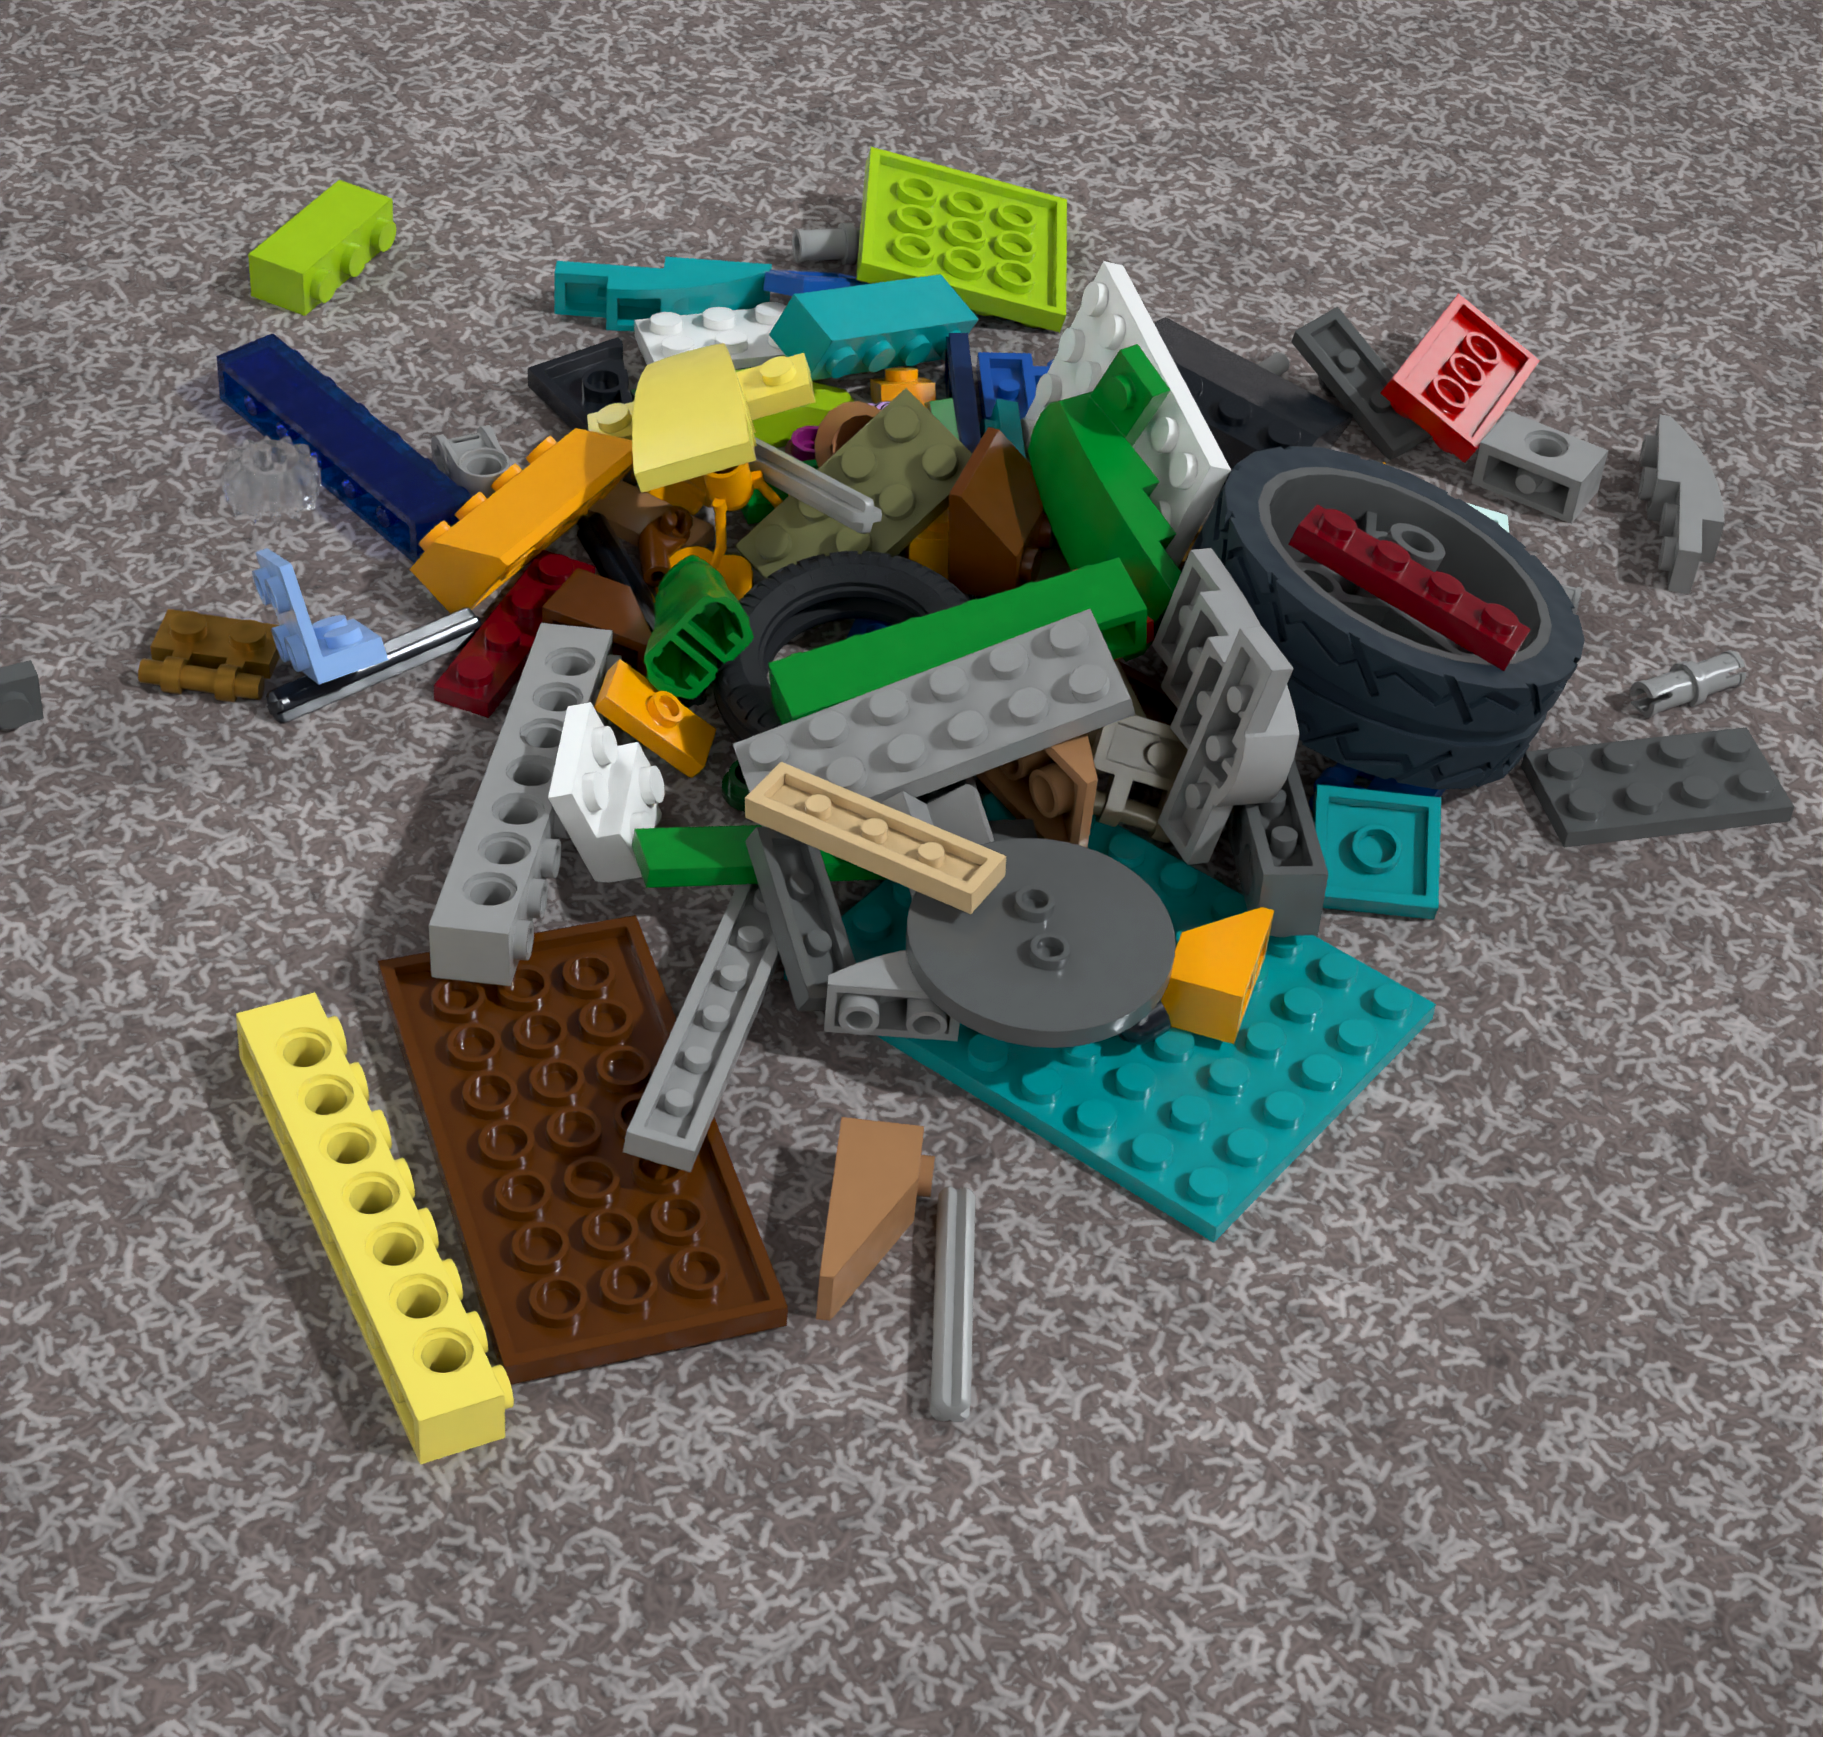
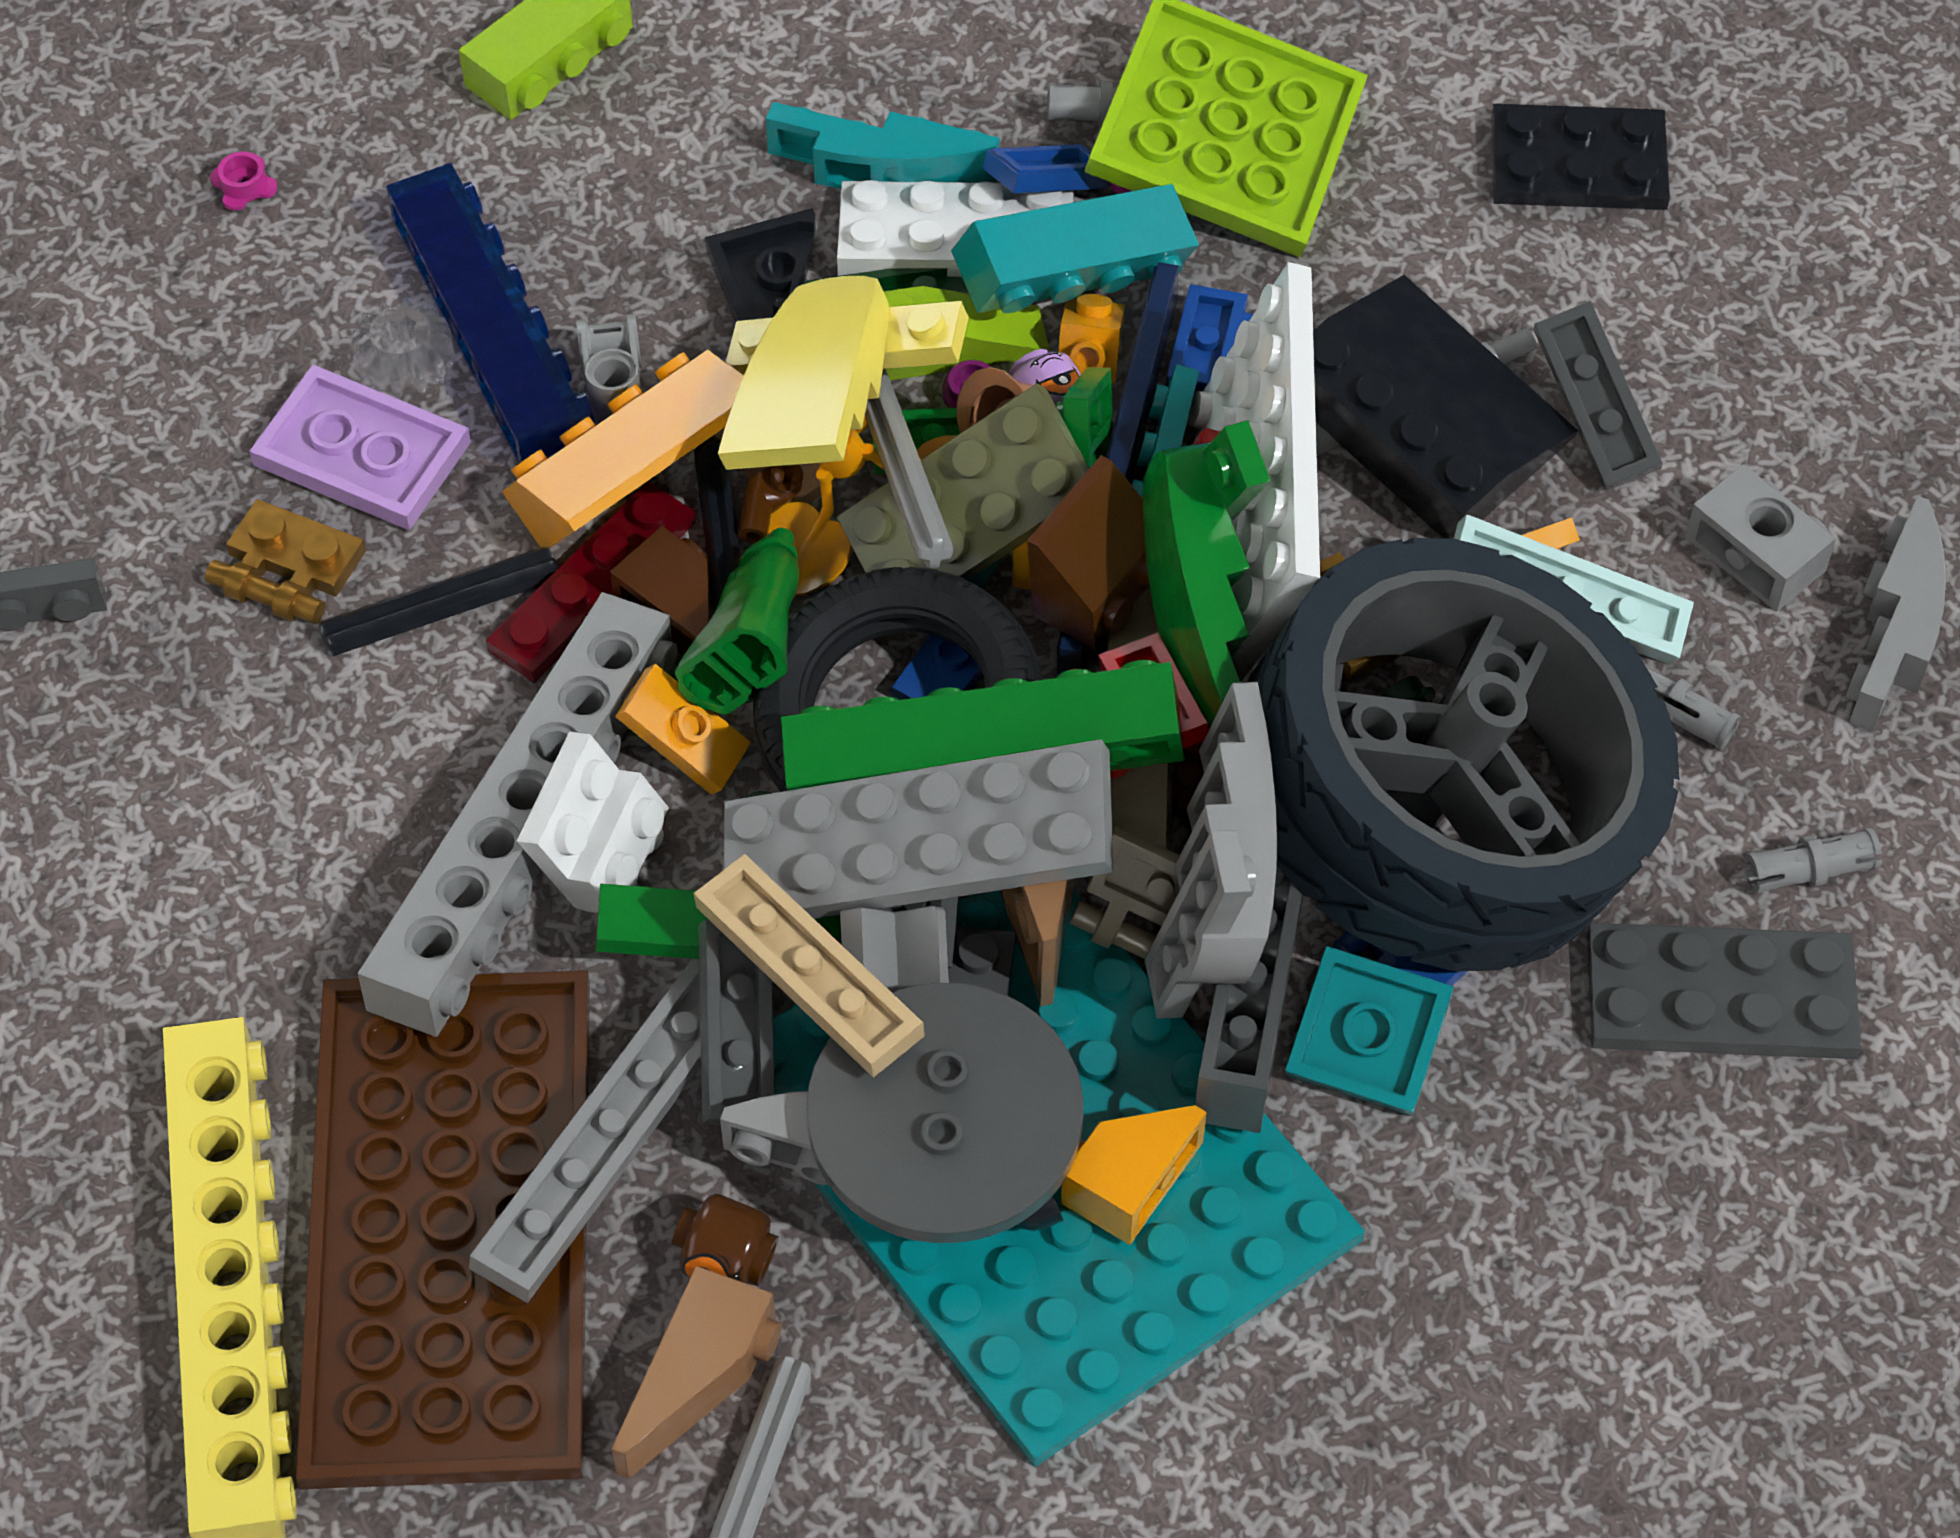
camera: 20 degrees right, 15 degrees up
light blue bracket [252,548,389,685] -> none
dark red plate [1288,504,1531,671] -> none
plate [1380,293,1540,463] -> none
none -> dark pink plate [210,151,278,211]
none -> lavender plate [249,365,471,531]
none -> reddish brown head [671,1194,779,1287]
none -> black plate [1491,103,1670,210]

